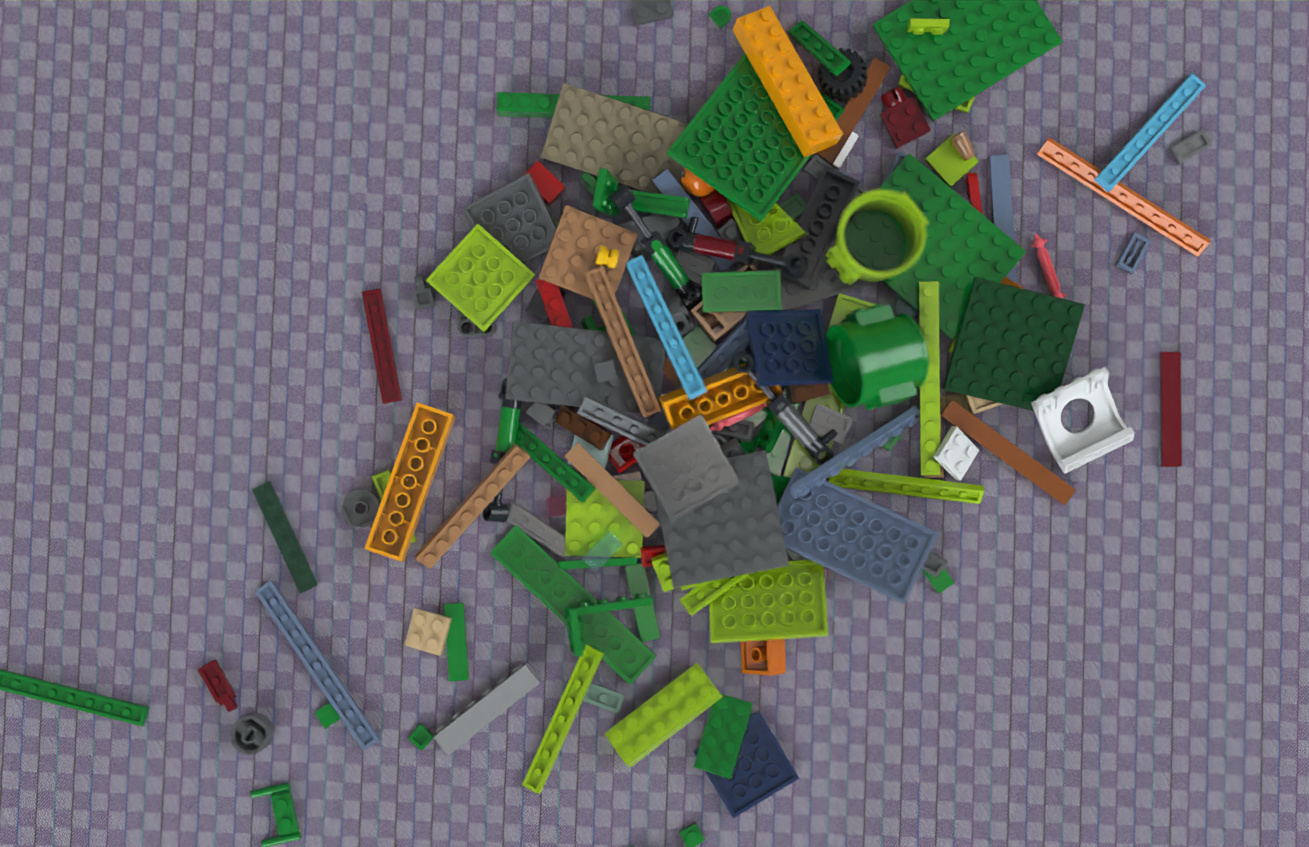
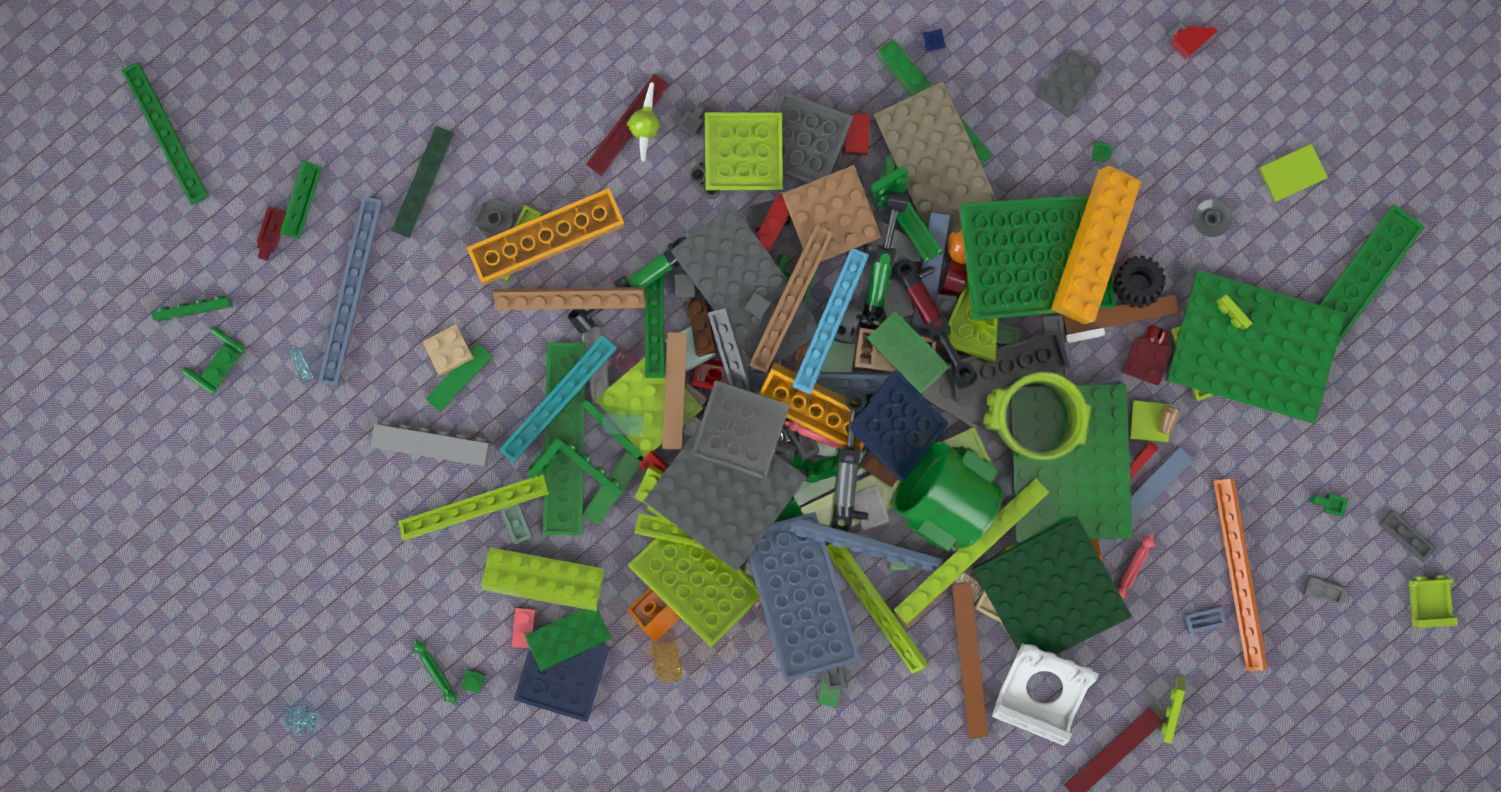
camera: 45 degrees right, 0 degrees up
dark grey brick [230,712,275,755] -> none
green tile [315,703,341,729] -> none
green tile [407,723,435,751] -> none
yellow wheel [595,245,619,269] -> none
green tile [788,20,851,76] -> none
white plate [933,426,979,480] -> none
medium azure tile [1094,73,1206,192] -> none
none -> green plate [152,296,234,322]
none -> green plate [280,160,322,240]
none -> clear light blue axle [289,347,313,383]
none -> teal plate [499,335,617,463]
none -> coral plate [512,608,536,648]
none -> lime helmet [627,82,660,162]
none -> clear yellow slope [649,637,683,682]
none -> clear blue plate [922,29,946,53]
none -> lime wing [1161,675,1185,744]
none -> green plate [1310,493,1348,517]
none -> dark grey tile [1378,510,1436,562]
none -> lime panel [1409,575,1458,628]

